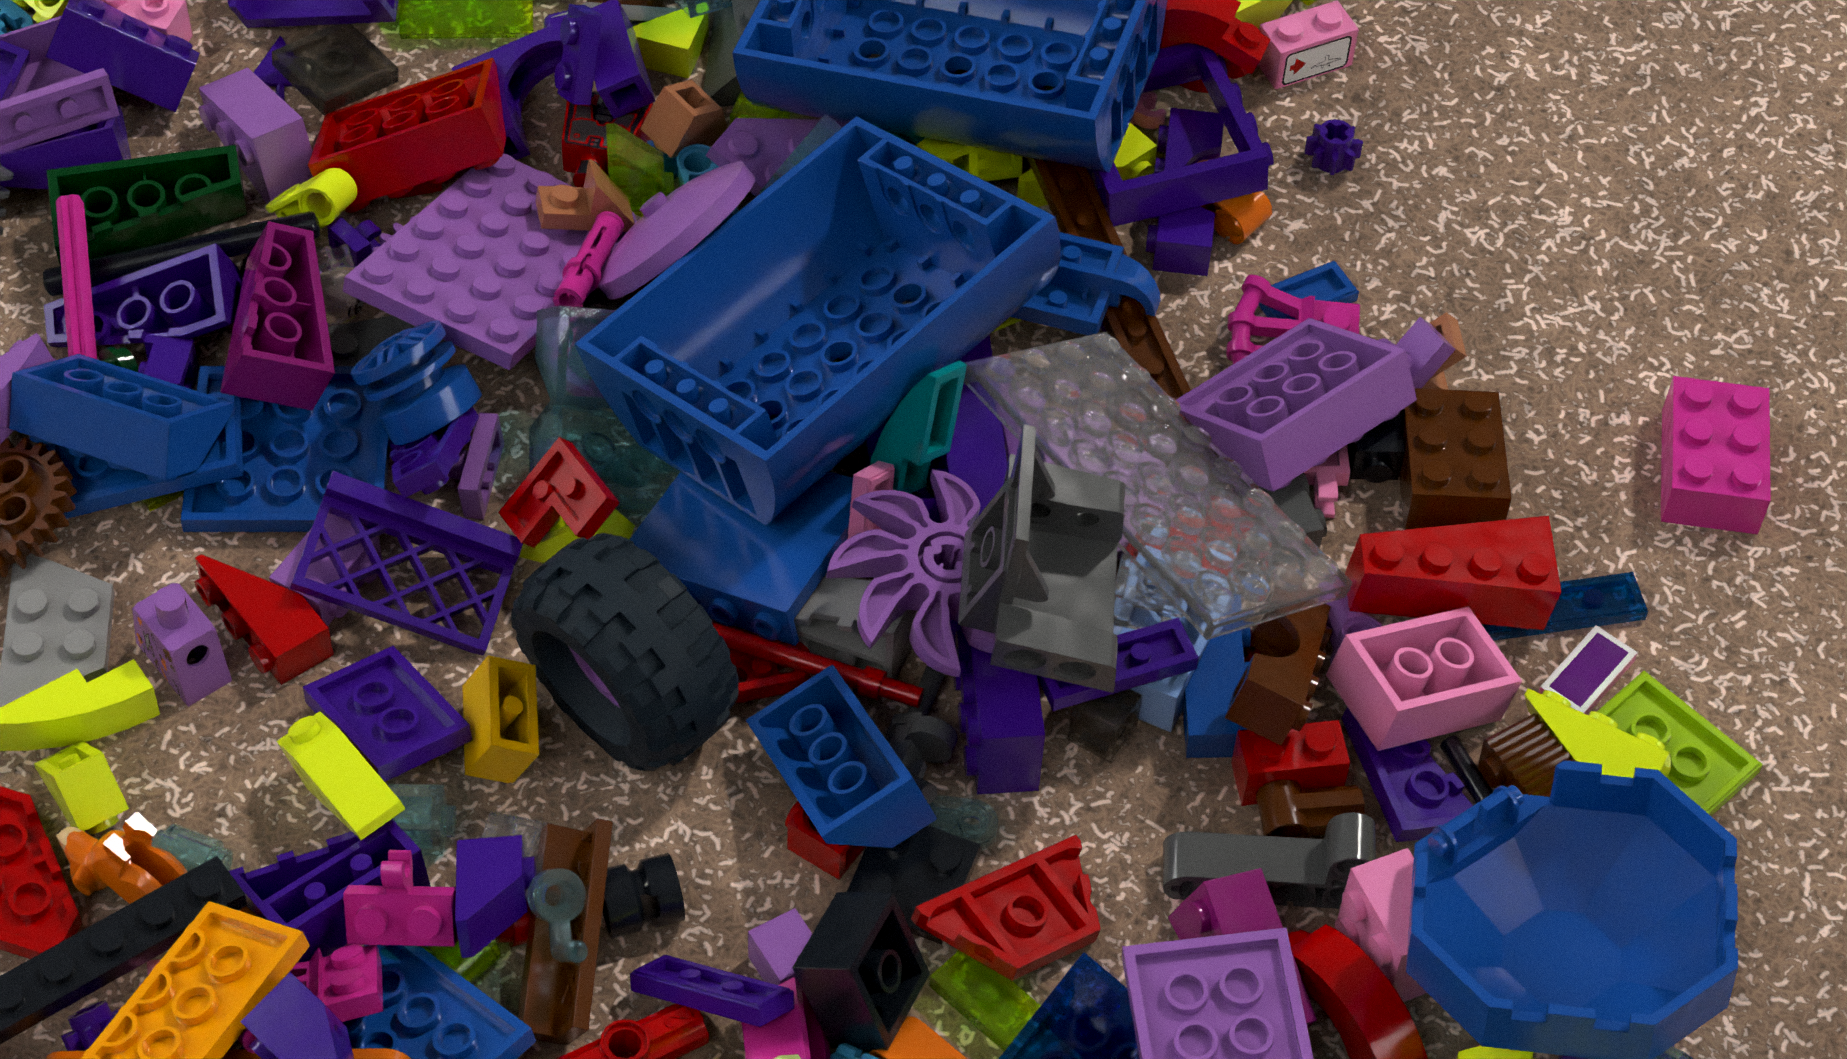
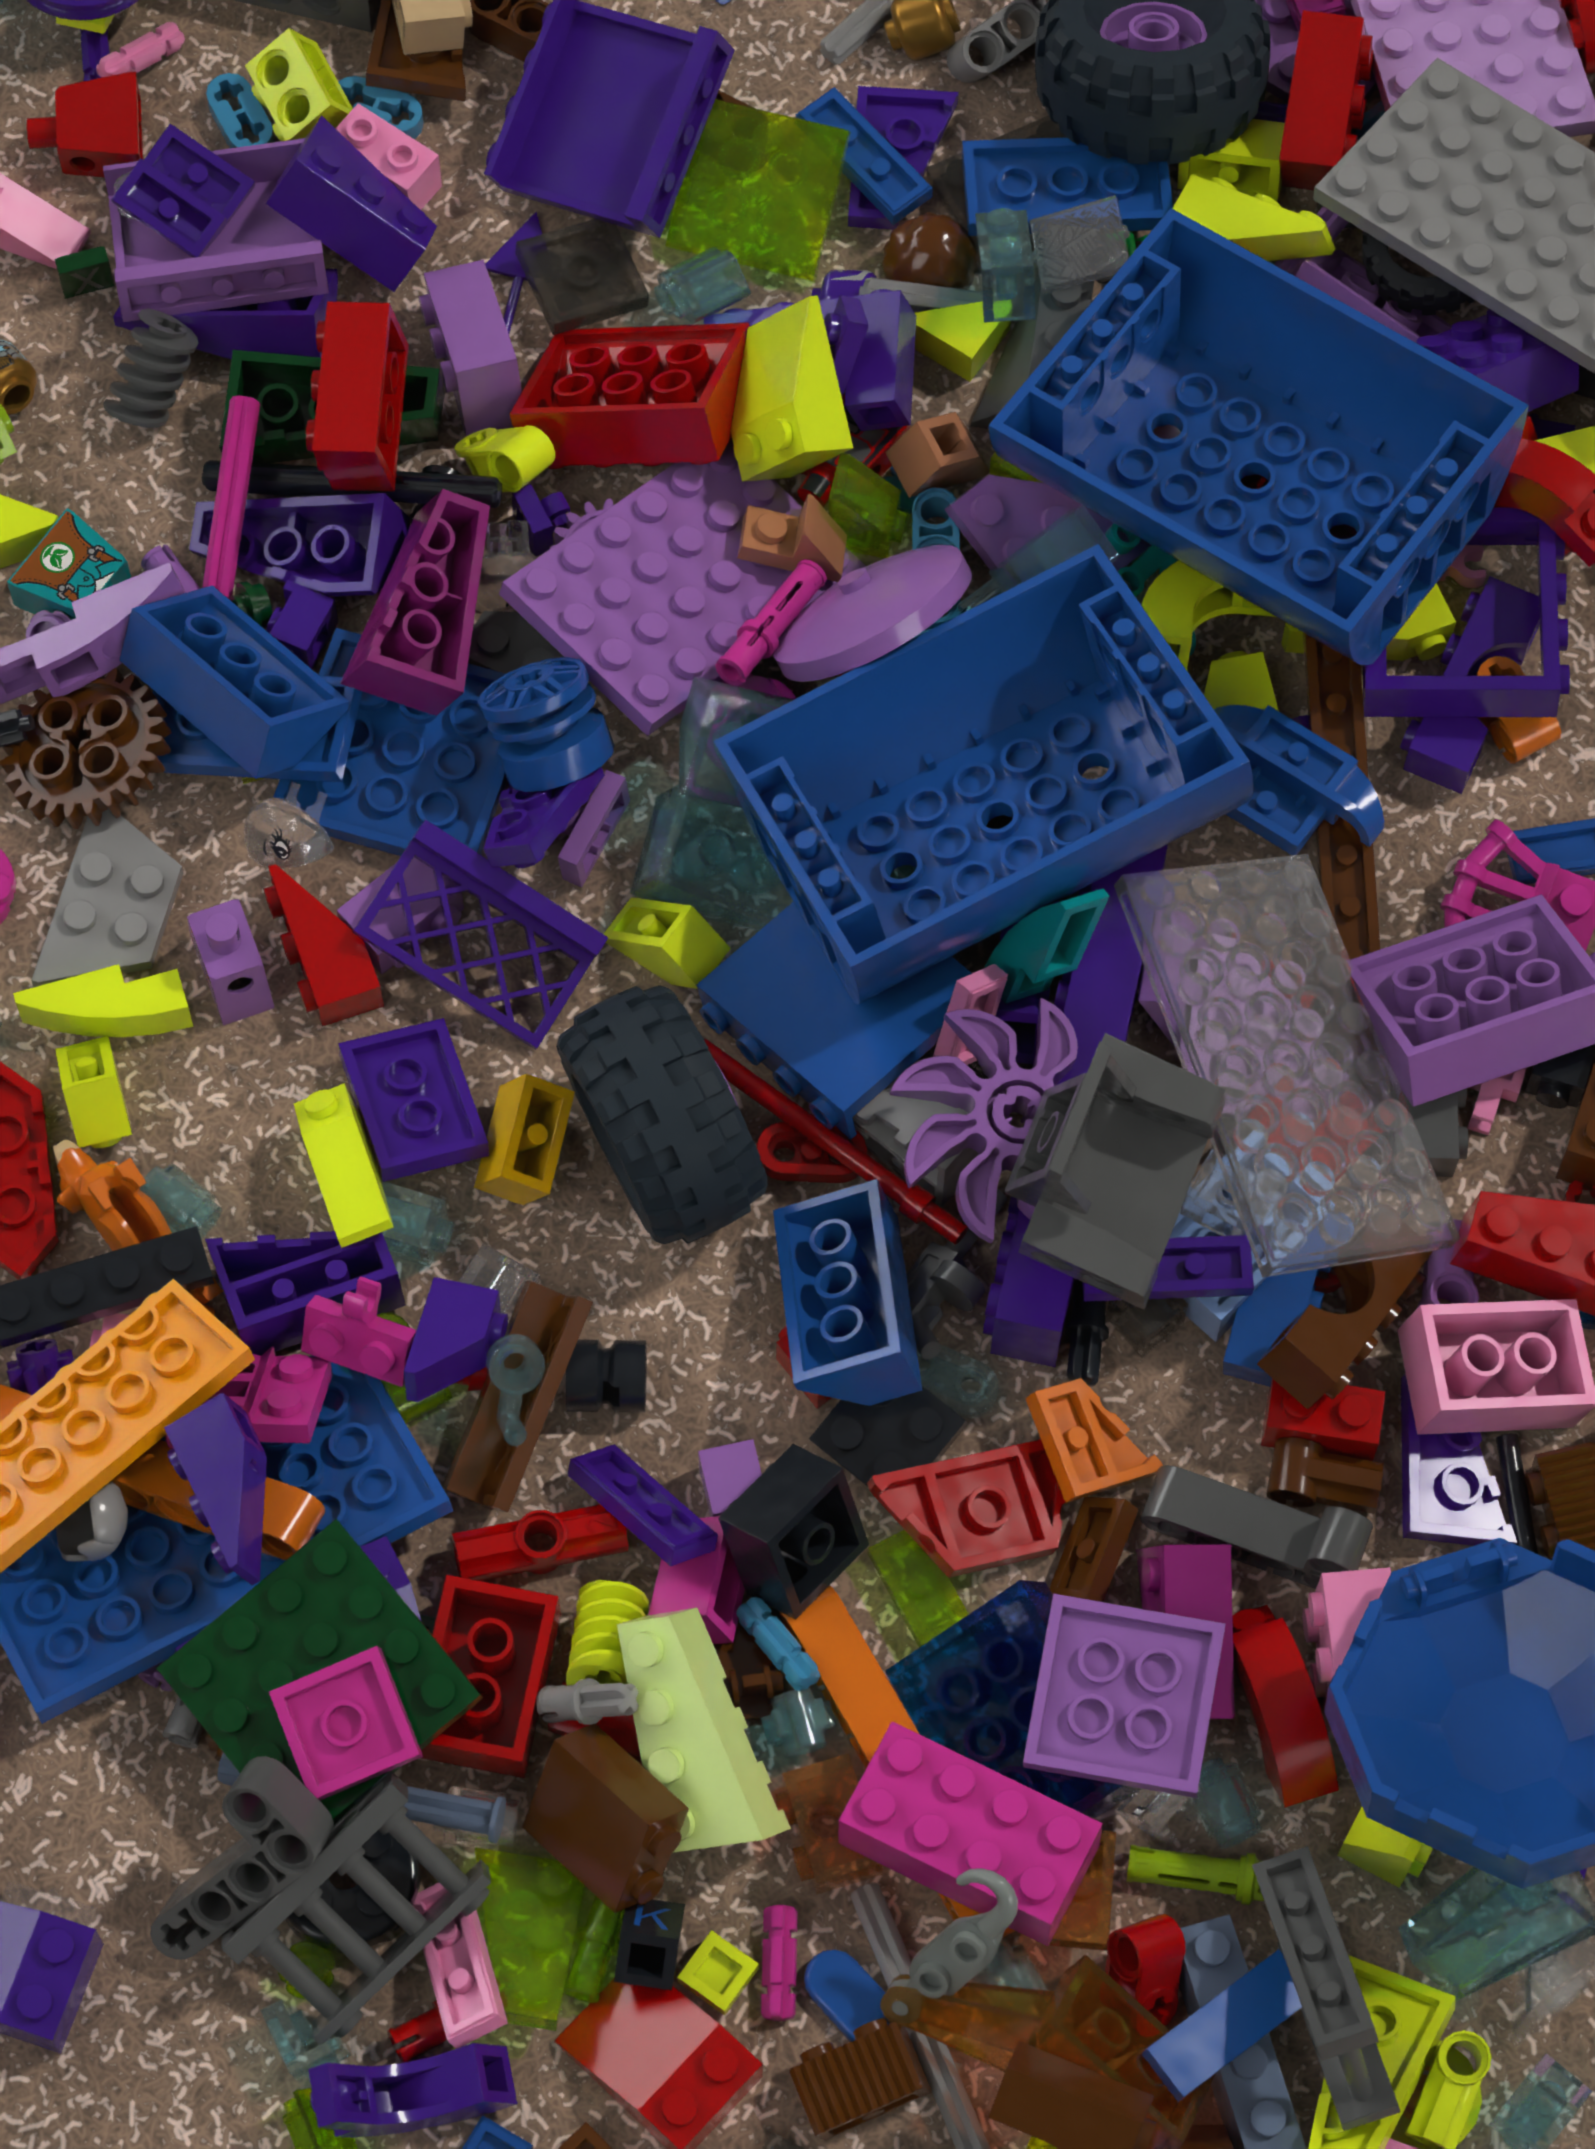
camera: 20 degrees right, 15 degrees up
red plate [498,437,620,548] -> none
none -> clear piece [244,782,335,869]
none -> red brick [306,301,409,492]
none -> clear light blue brick [654,247,751,324]
none -> neon yellow slope [730,295,853,482]
none -> orange wing [1025,1378,1163,1503]
none -> reddish brown plate [1046,1496,1139,1602]
none -> black axle [1065,1279,1109,1387]

